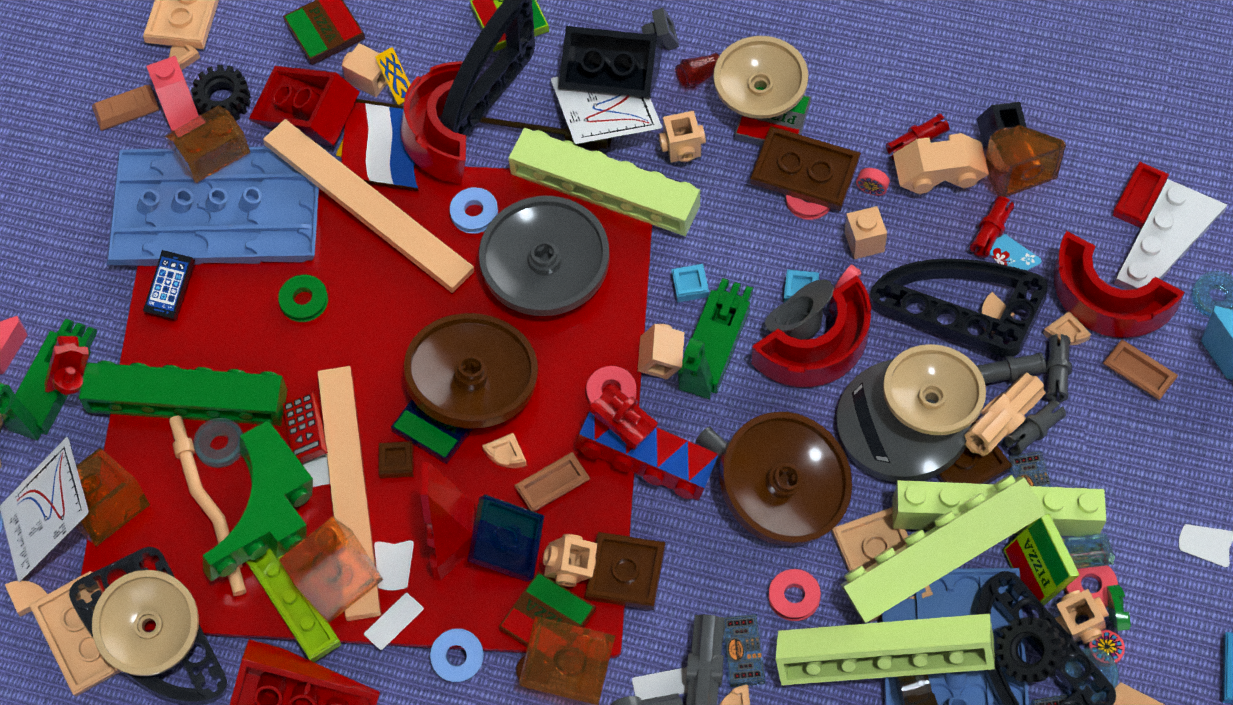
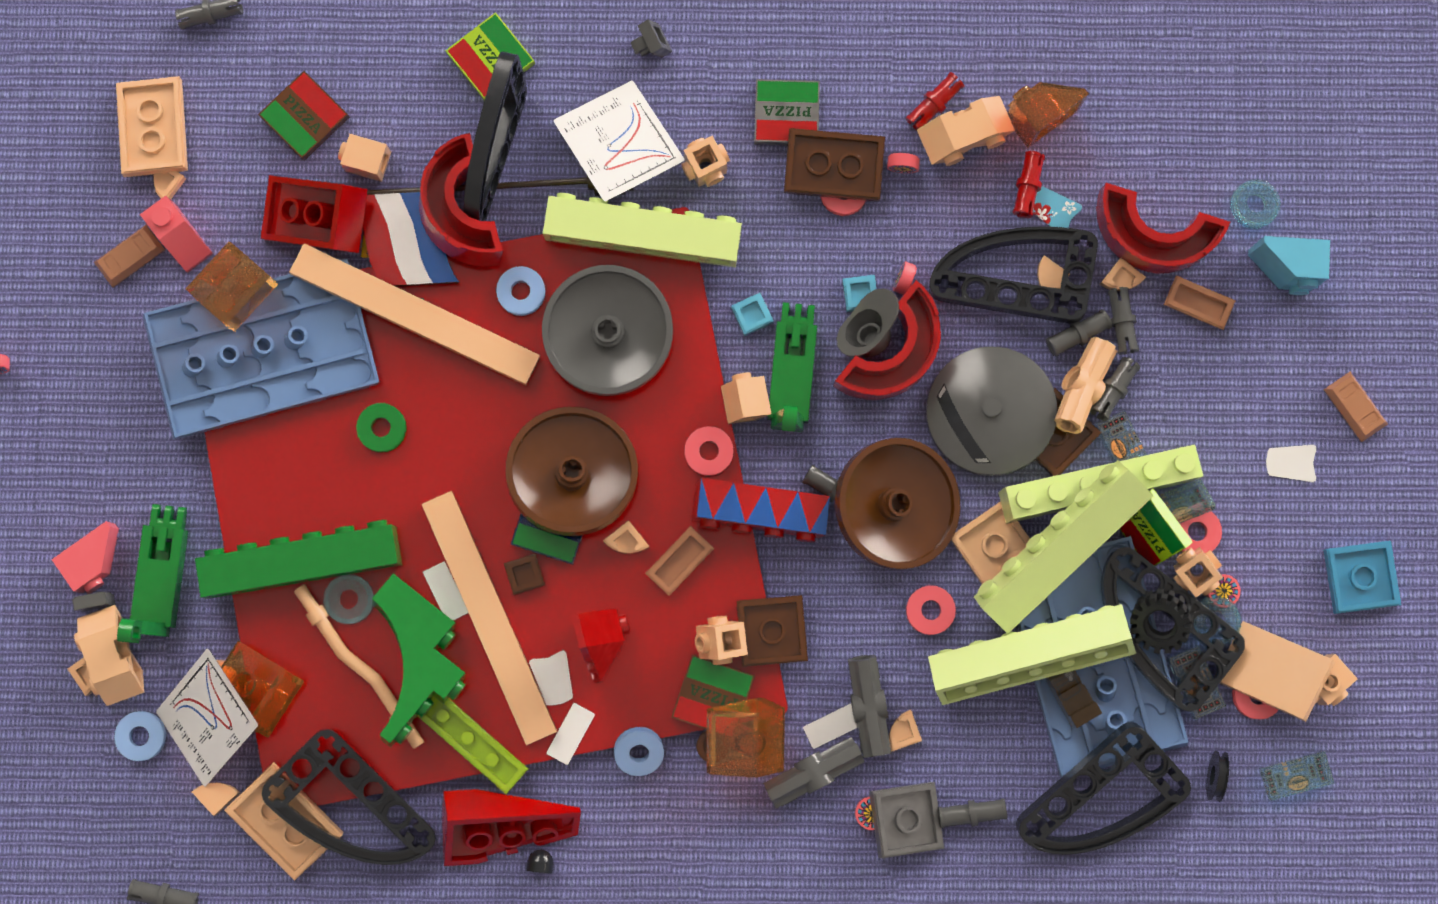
camera: 20 degrees left, 20 degrees up
red hips [44,336,89,395] -> none
tan dish [92,570,199,676] -> none
tile [143,250,195,321] -> none
black tyre [191,65,251,125] -> none
clear orange slope [279,517,384,623] -> none
red tile [283,391,328,464] -> none
yellow sticker [375,47,411,105] -> none
clear blue tile [467,494,544,582] -> none
black slope [558,26,663,98] -> none
red hips [589,384,658,450] -> none
clear red cone [675,53,719,88] -> none
tan dish [714,36,808,119] -> none
tile [724,614,765,688] -> none
light nougat brick [844,206,887,259] -> none
tan dish [883,344,986,435] -> none
black brick [977,102,1028,148] -> none
green tile [1107,585,1131,631] -> none
red tile [1112,162,1169,229] -> none
white wing [1114,179,1227,290] -> none

